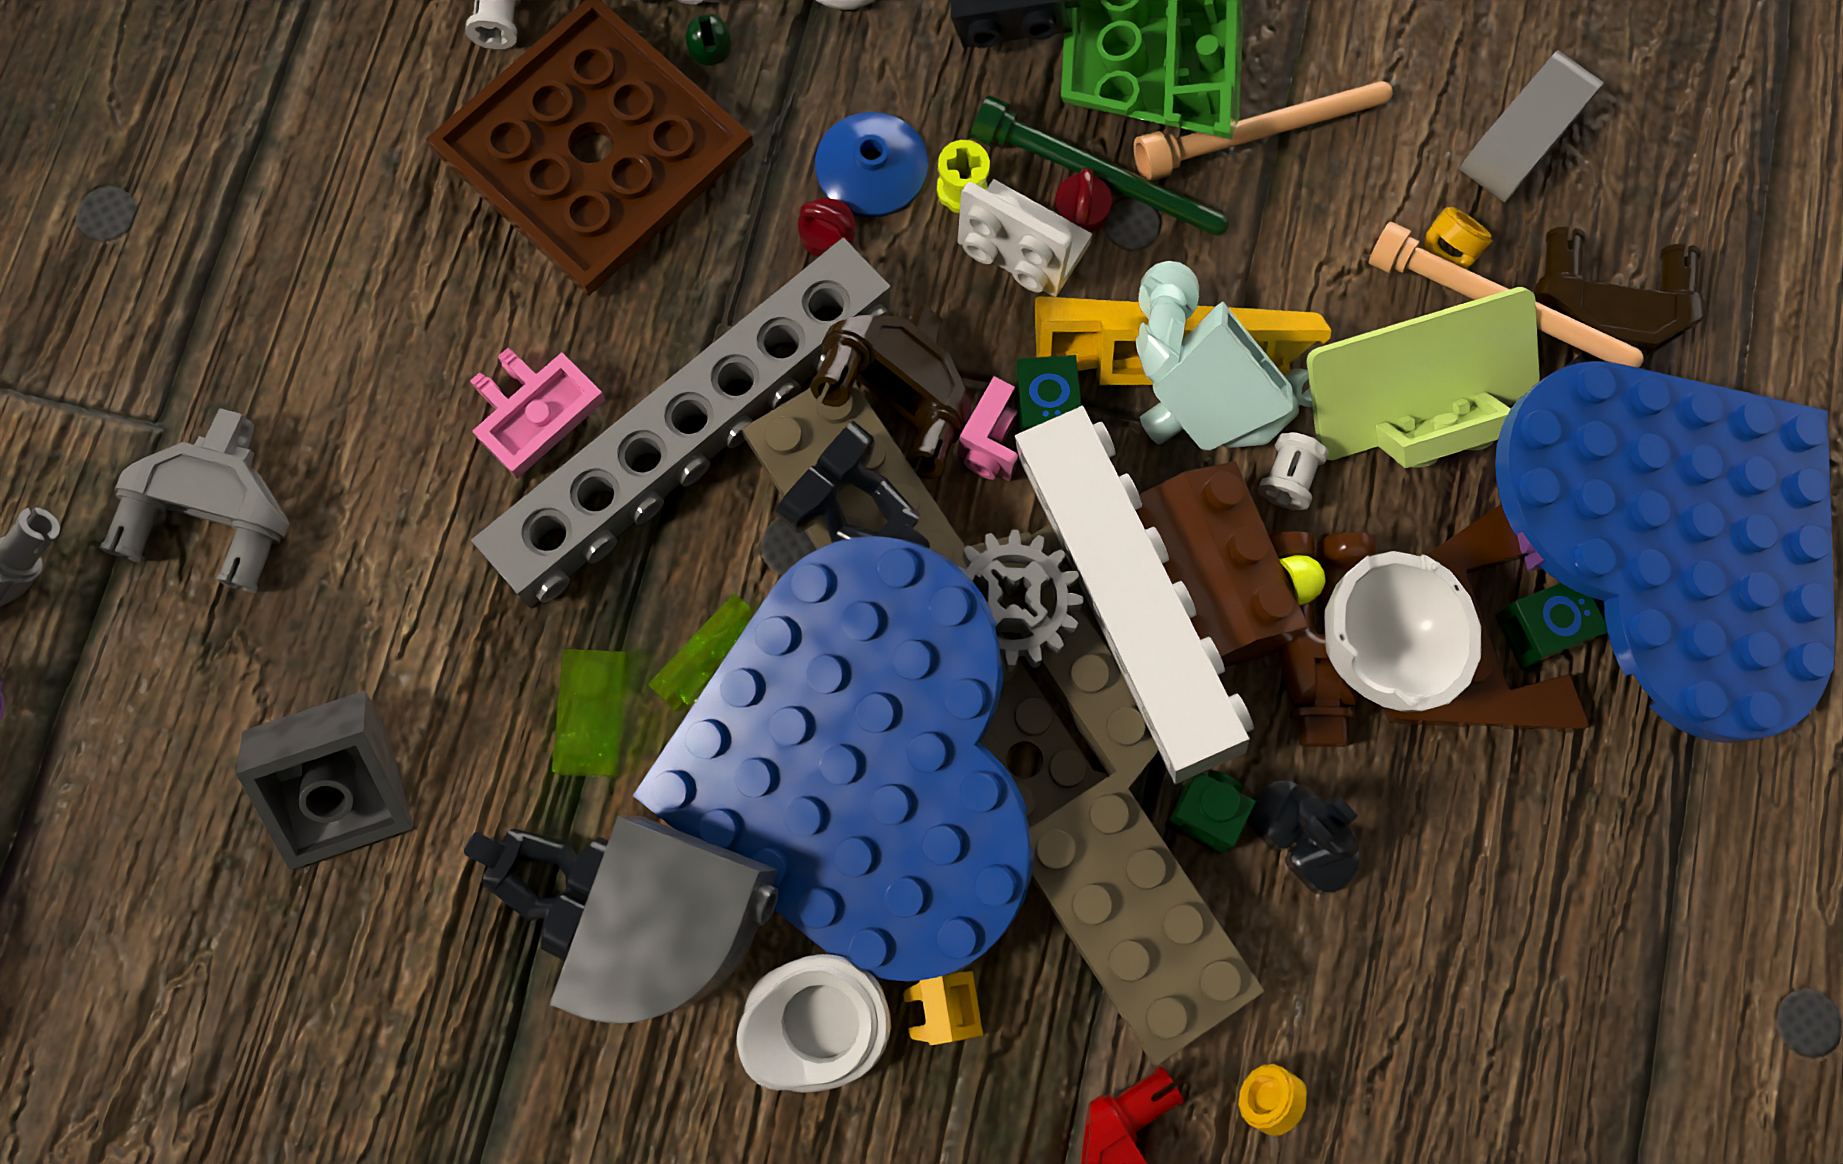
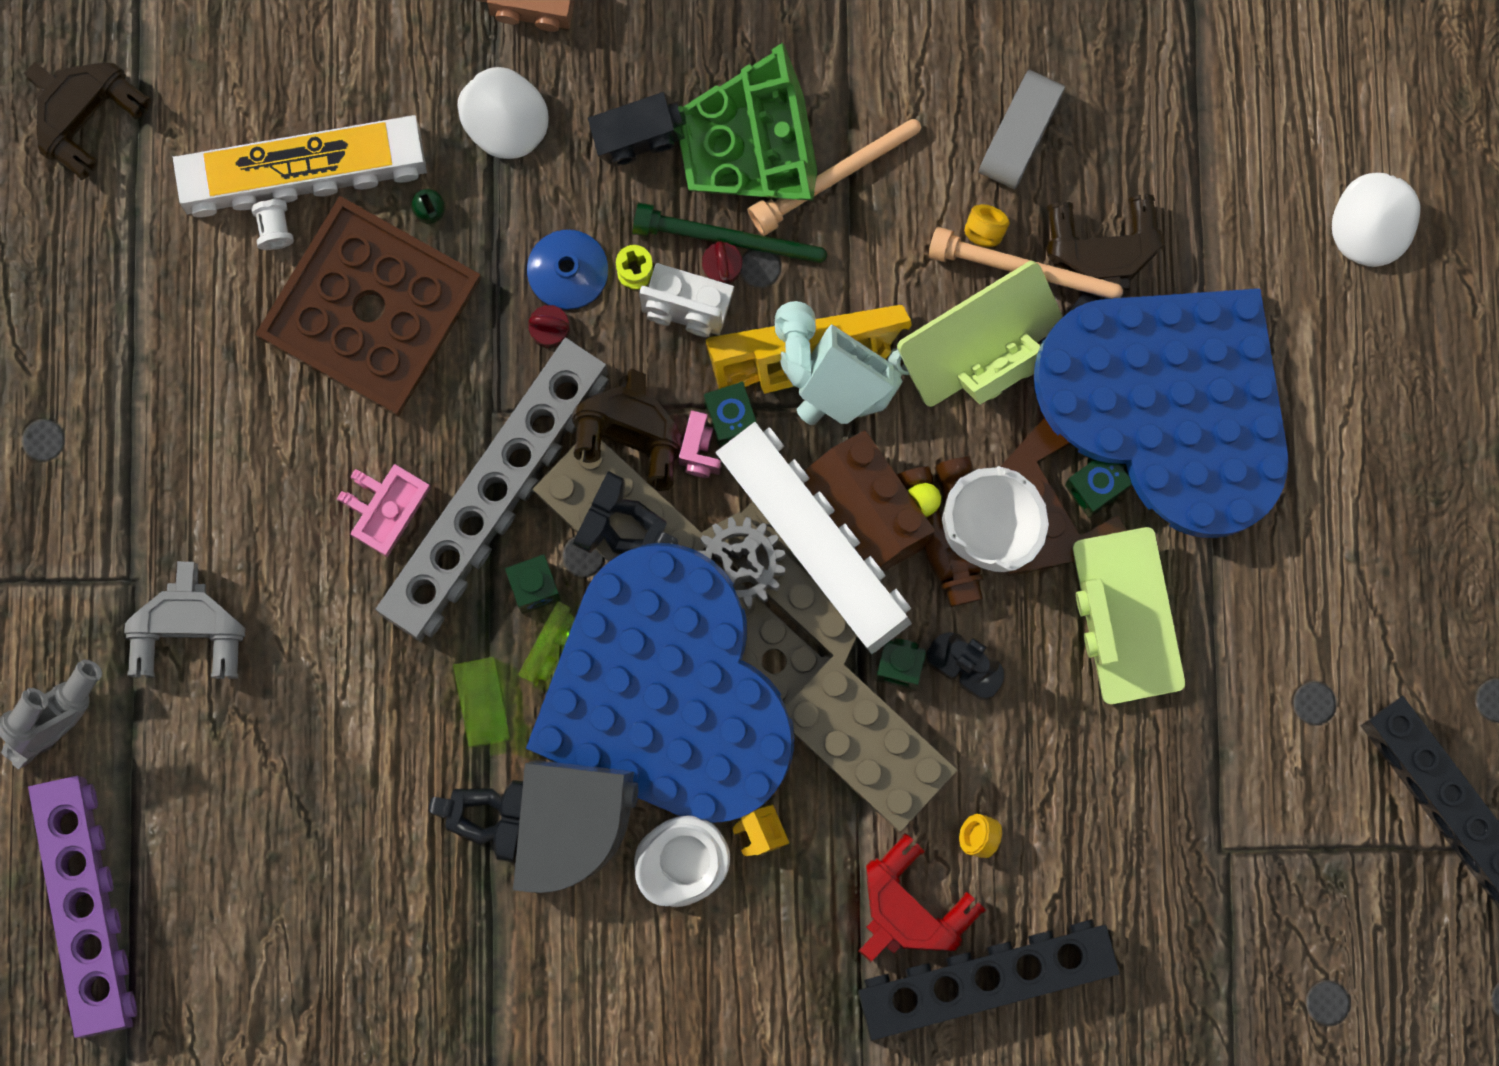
camera: 10 degrees left, 5 degrees up
flat silver slope [236,690,412,870] -> none
white bush [1257,432,1329,510] -> none
none -> dark green brick [505,554,561,614]
none -> yellowish green bracket [1072,527,1185,704]

